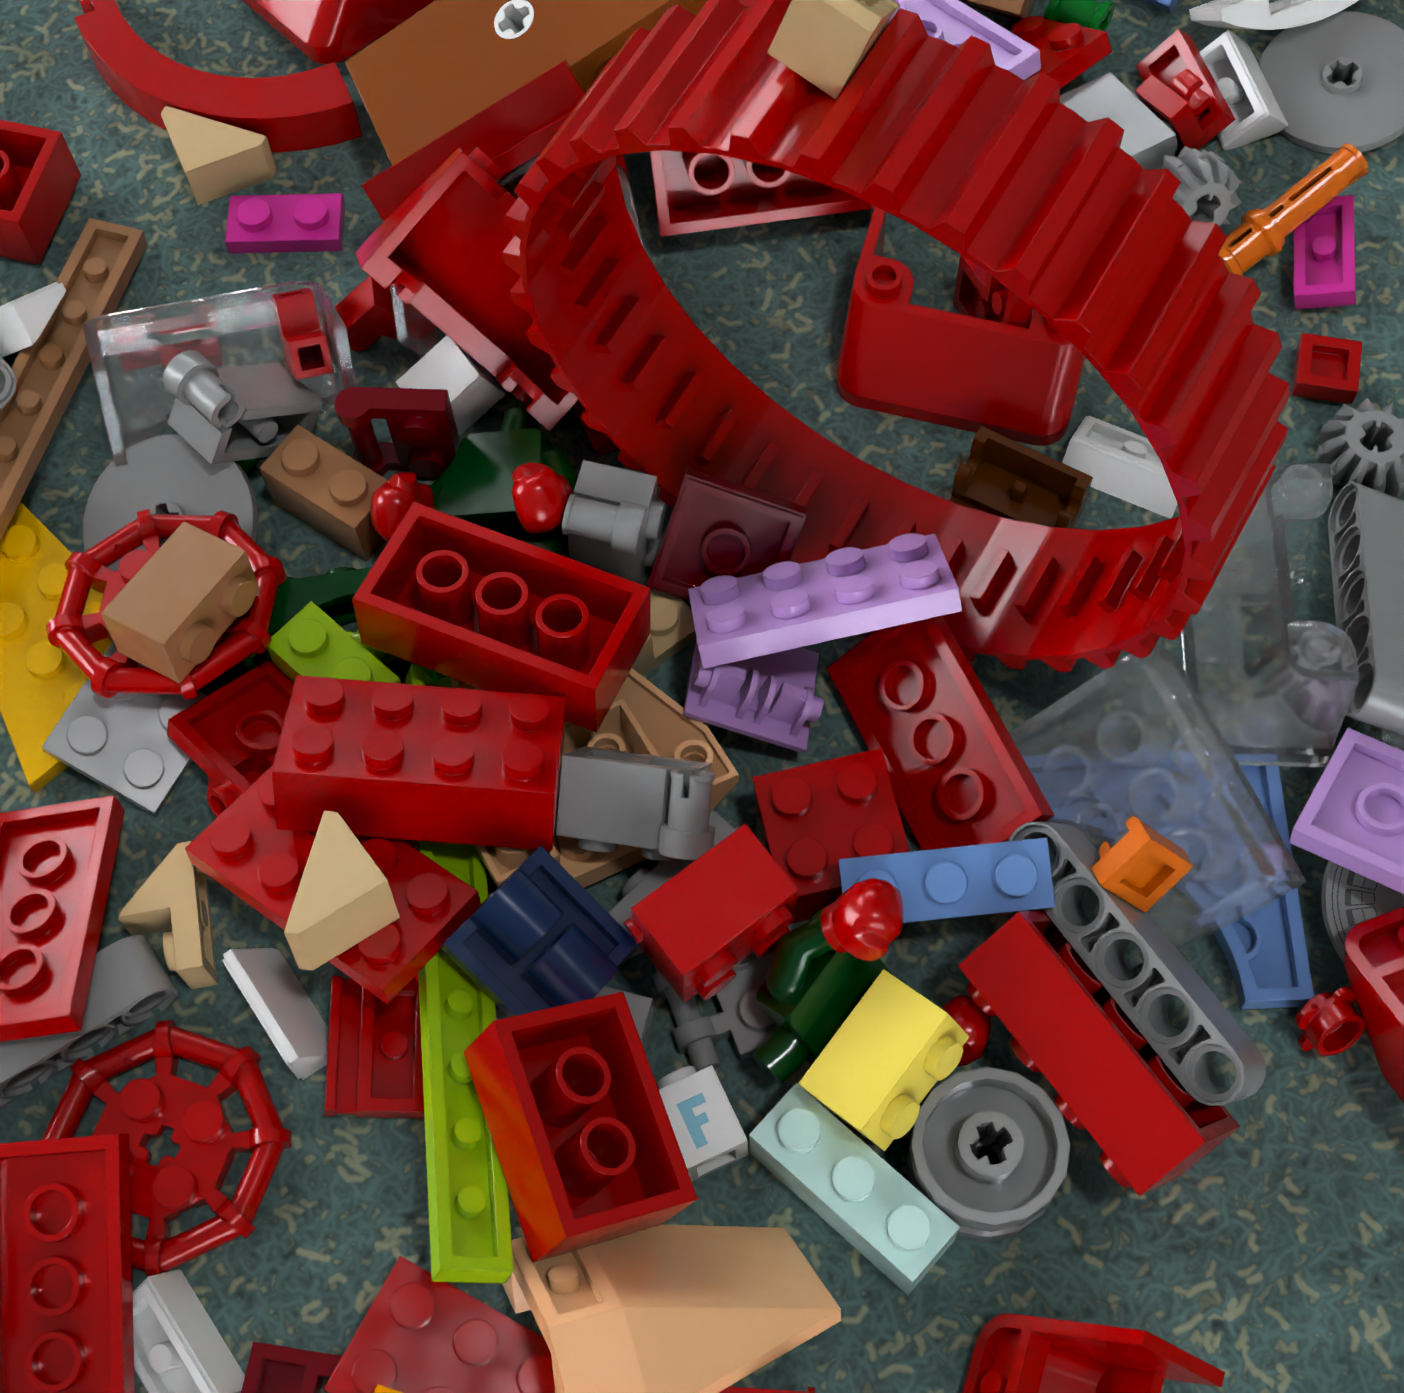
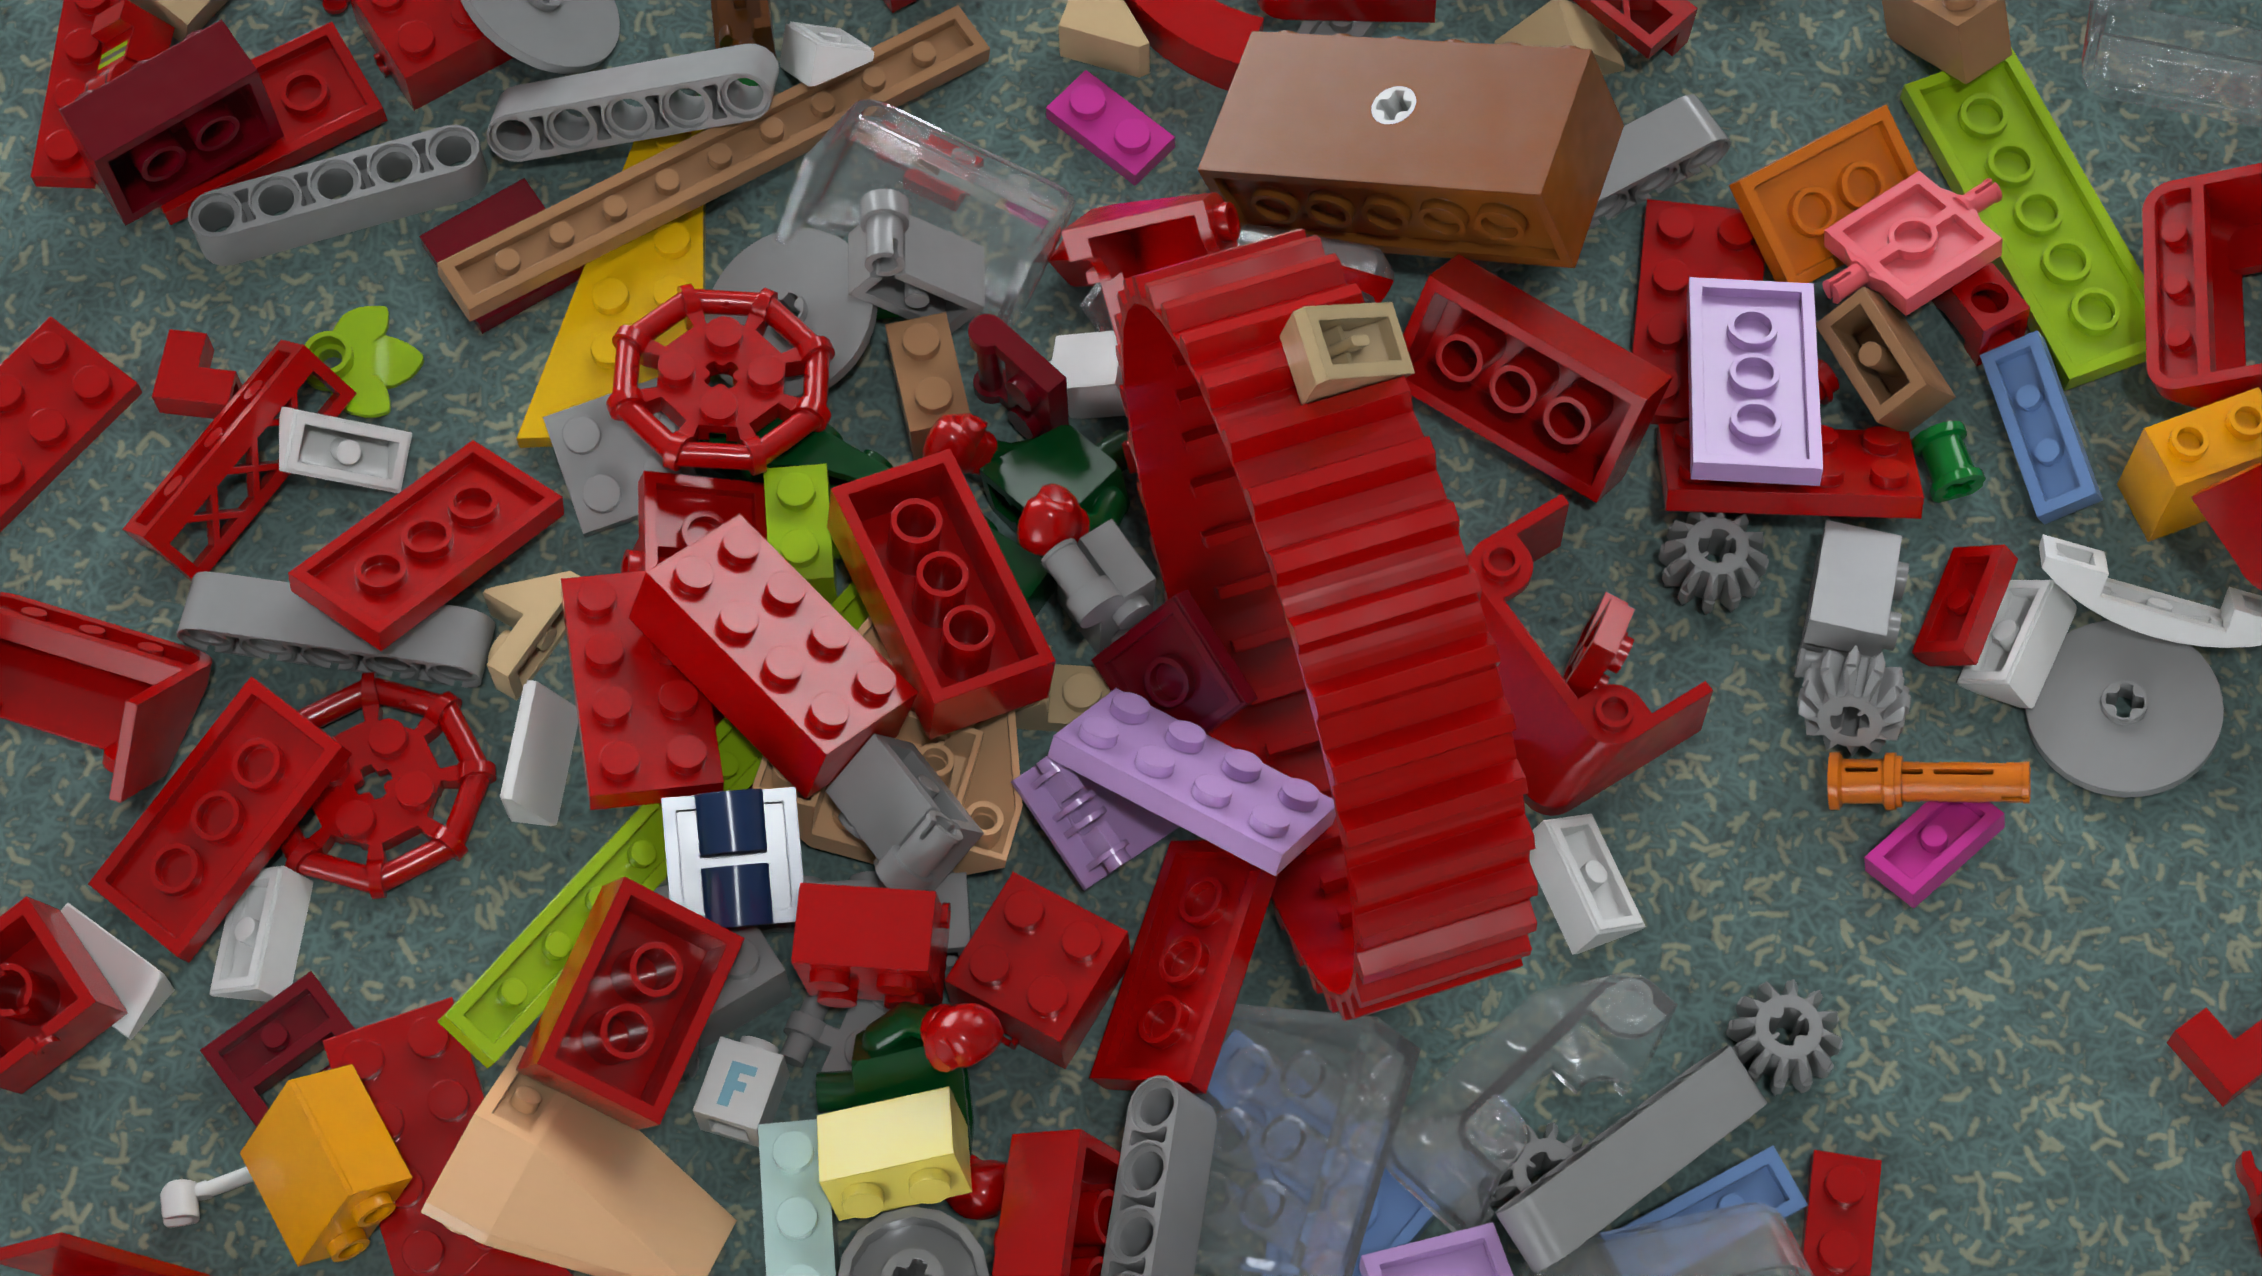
camera: 40 degrees right, 0 degrees up
medium nougat brick [100,522,260,683] -> none
red piece [271,288,334,380] -> none
tan slope [284,810,400,971] -> none
red plate [324,976,425,1119] -> none
red fence [361,59,586,221] -> none
medium blue plate [839,837,1056,923] -> none
orange tile [1091,816,1194,913] -> none
red tile [1135,69,1212,148] -> none
red plate [1292,333,1362,405] -> none

